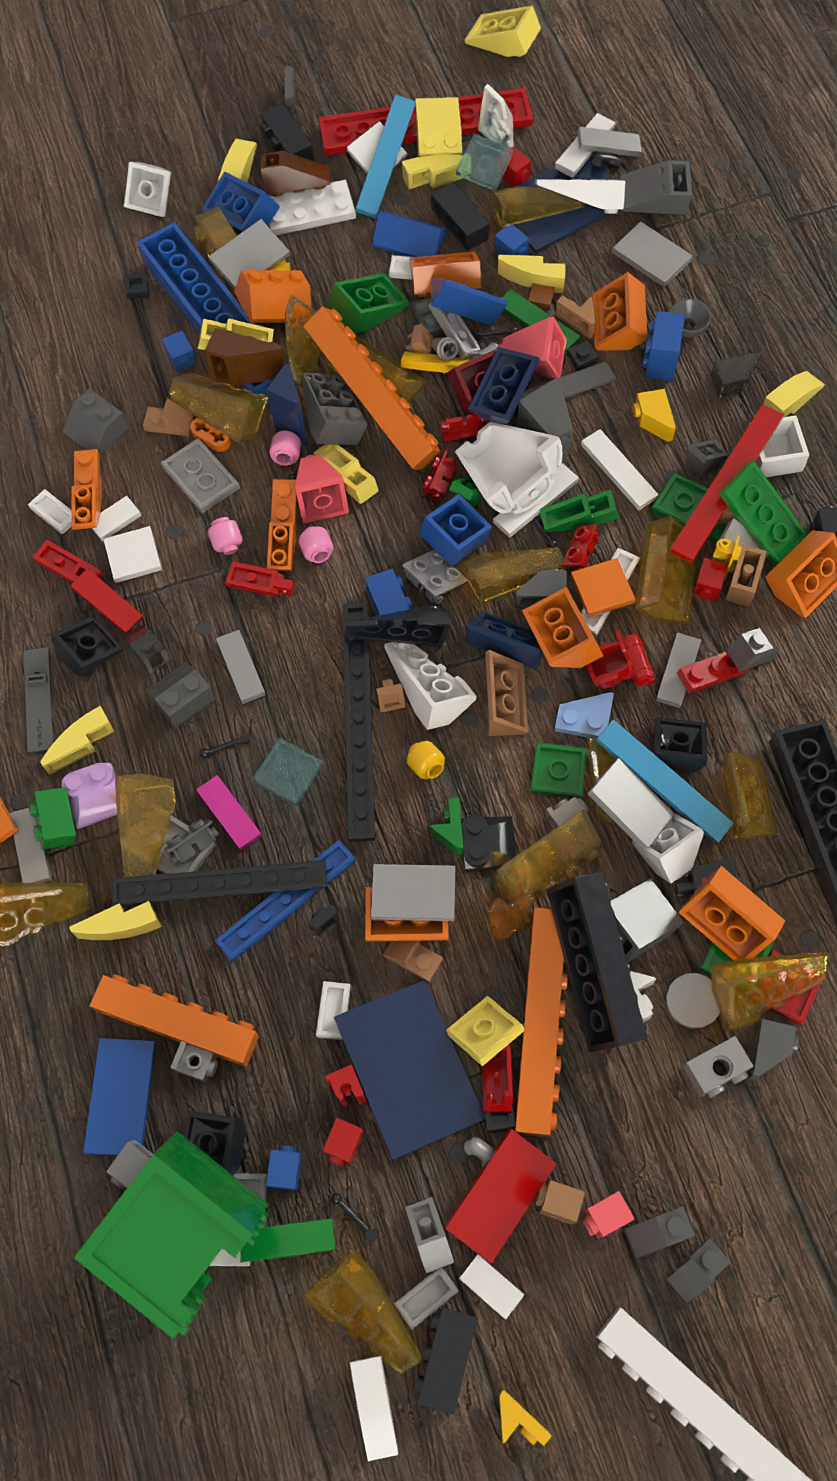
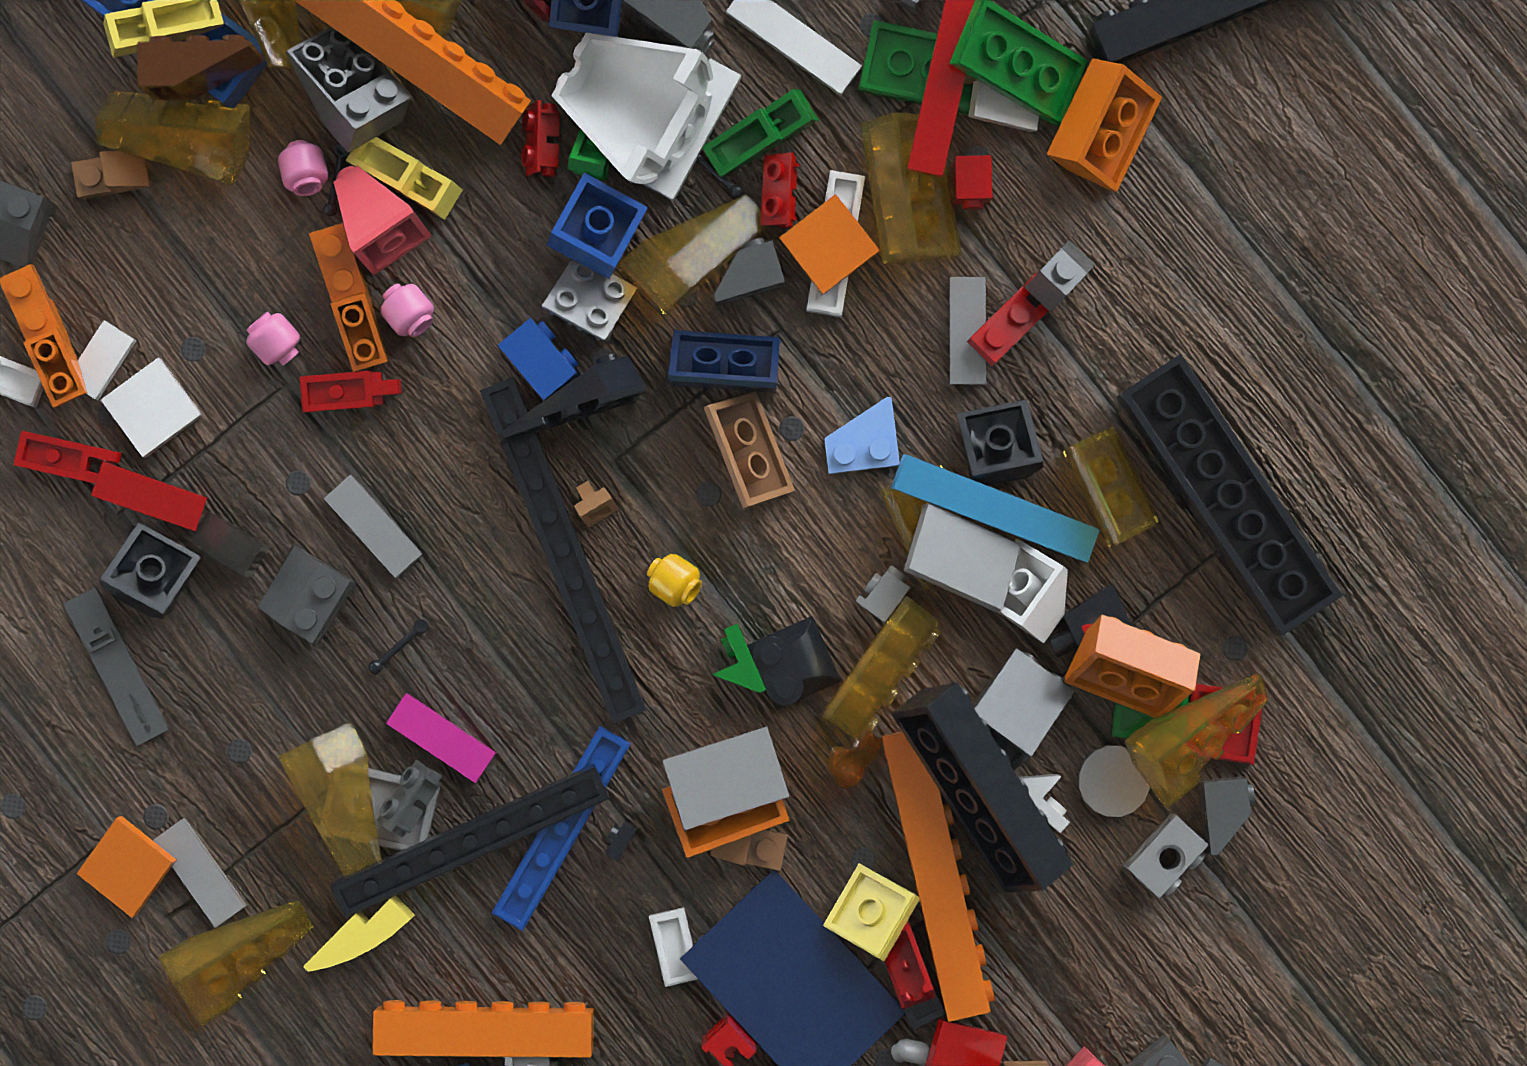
camera: 20 degrees left, 20 degrees up
green brick [29,788,76,850] -> none
light yellow slope [40,706,114,775] -> none
lavender slope [61,763,127,829] -> none
light grey tile [161,438,240,514] -> none
blue brick [162,330,197,373] -> none
orange beam [190,417,231,452] -> none
clear light blue tile [252,738,324,806] -> none
dark blue slope [266,364,307,445] -> none
white wedge [384,642,477,730] -> none
red hinge [439,414,487,442] -> none
orange slope [522,587,603,668] -> none
green tile [530,742,588,799] -> none
red piece [587,630,655,689] -> none
yellow hinge [712,535,742,581] -> none
medium nougat brick [725,545,767,607] -> none

